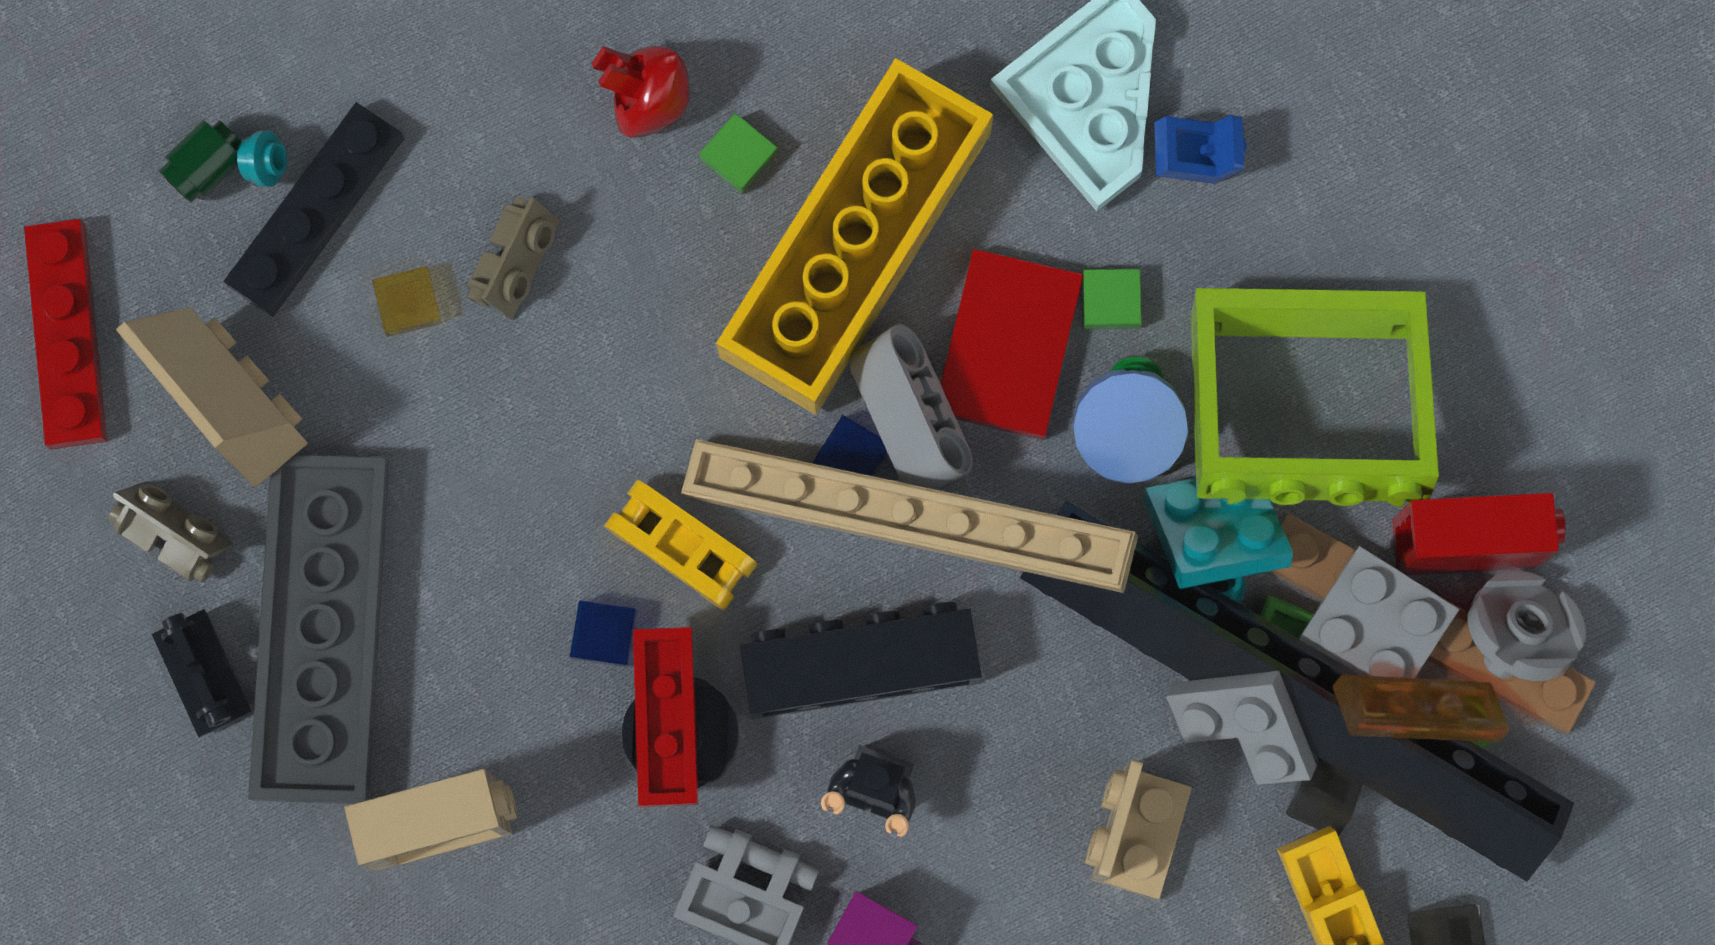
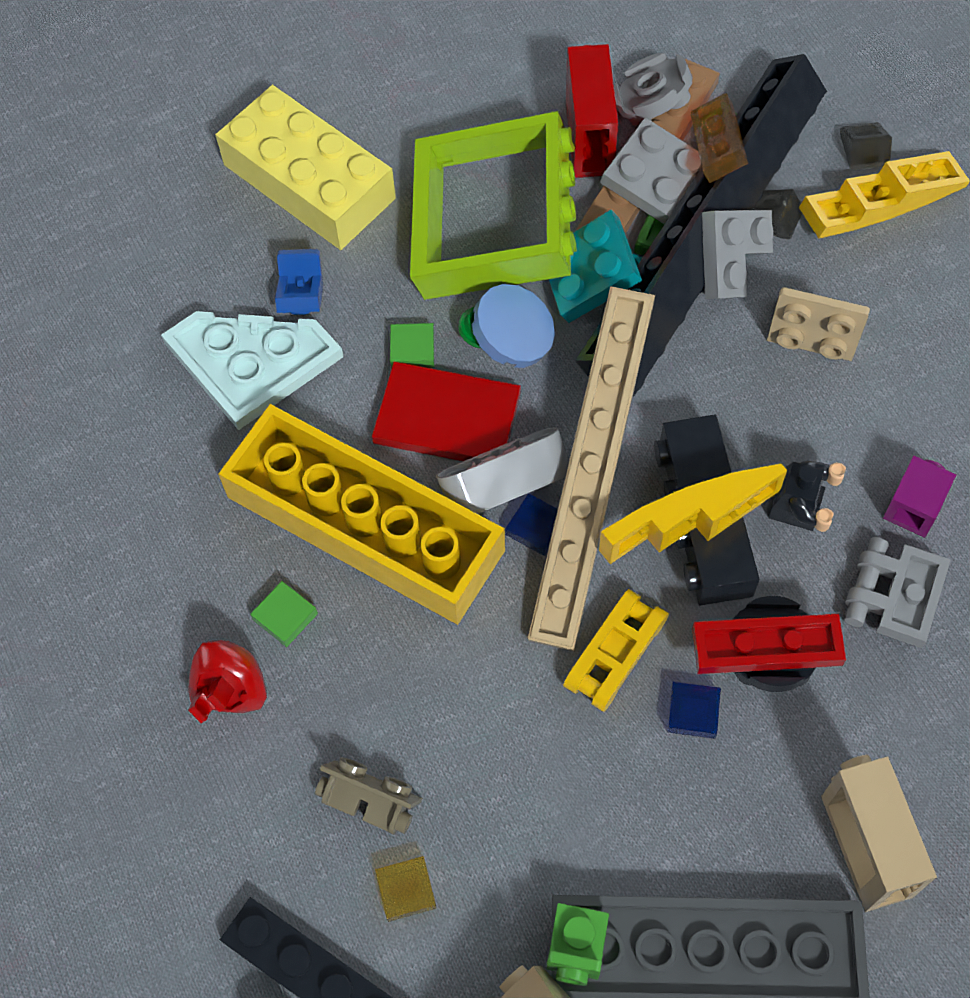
camera: 90 degrees left, 15 degrees down
none -> light yellow brick [215,84,396,250]
none -> bright green bracket [546,903,609,986]
none -> yellow slope [599,463,787,564]

